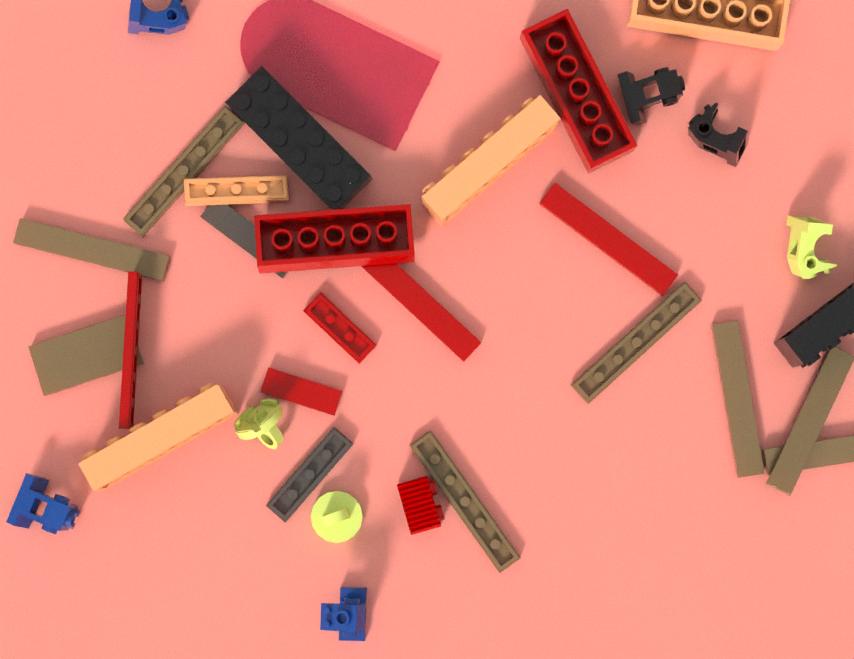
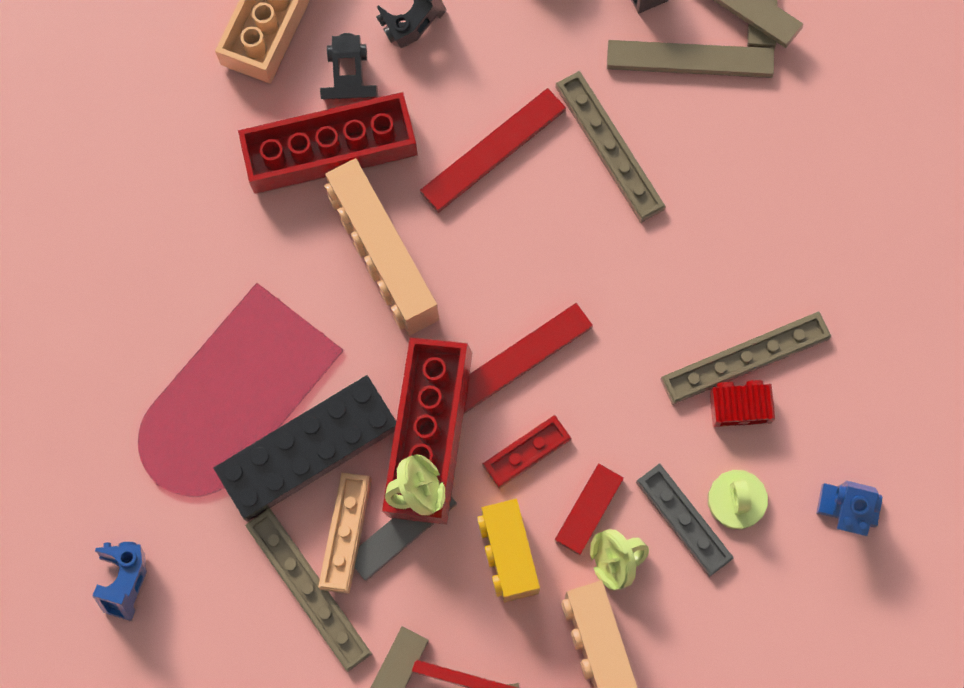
camera: 70 degrees left, 10 degrees down
none -> yellowish green tile [385,454,445,515]
none -> yellow brick [477,498,540,603]

